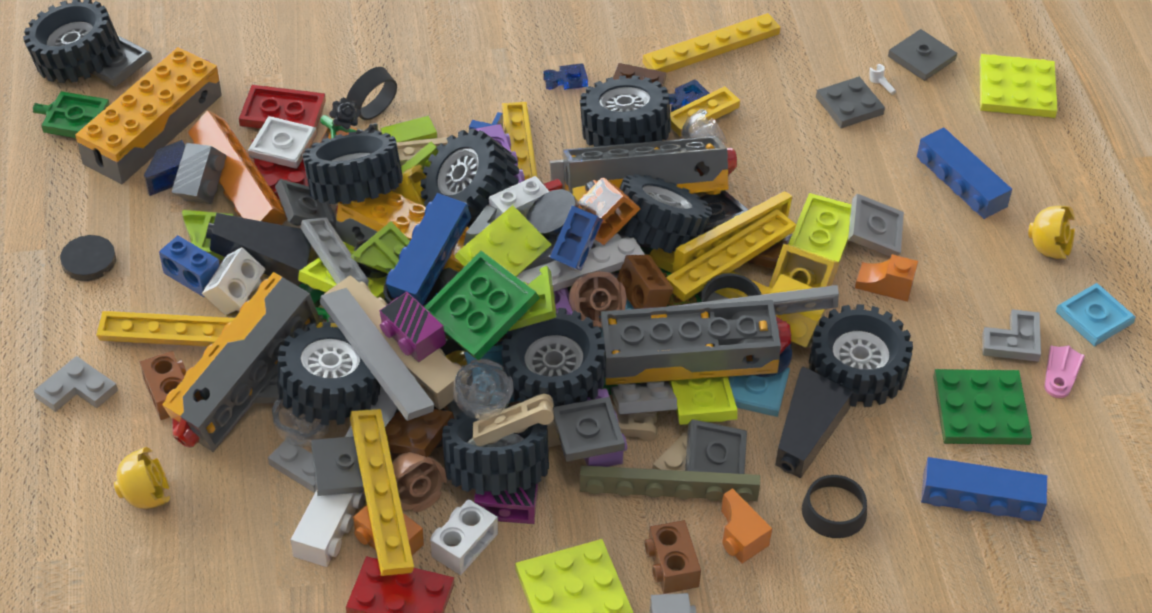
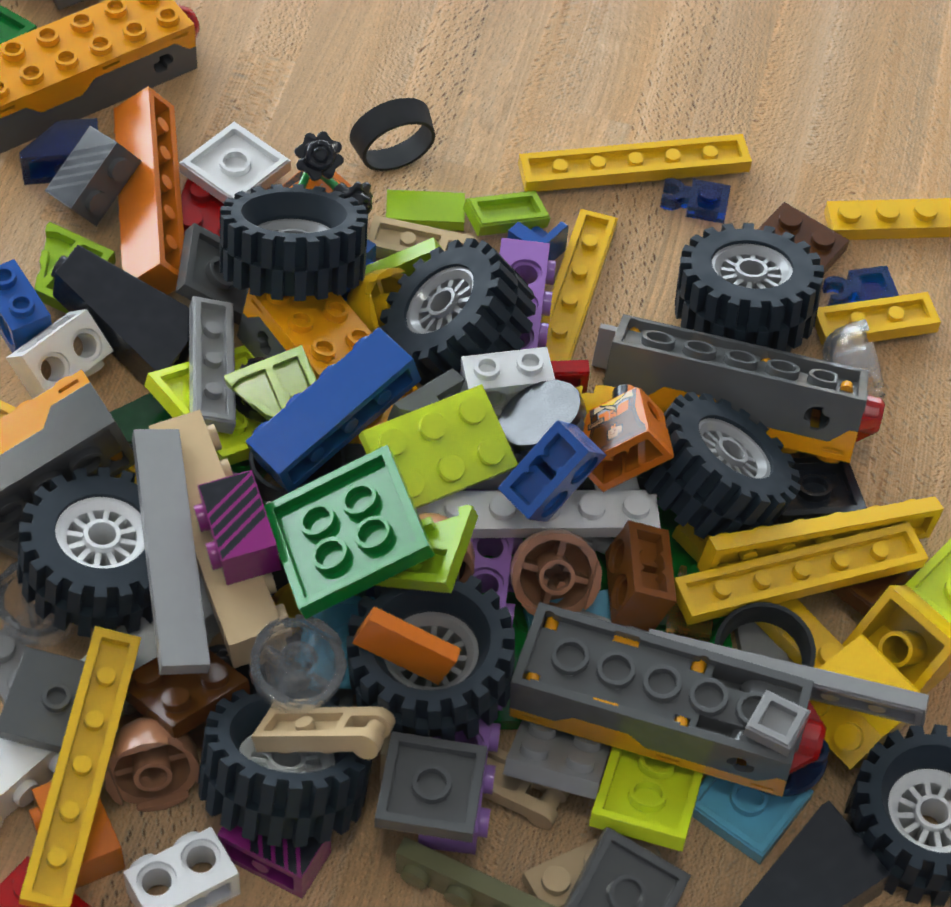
camera: 20 degrees right, 5 degrees up
red plate [239,85,326,129] -> none
none -> orange tile [352,607,461,685]
none -> lime tile [463,191,551,236]
none -> yellow plate [518,134,752,192]
none -> light grey tile [744,689,810,757]

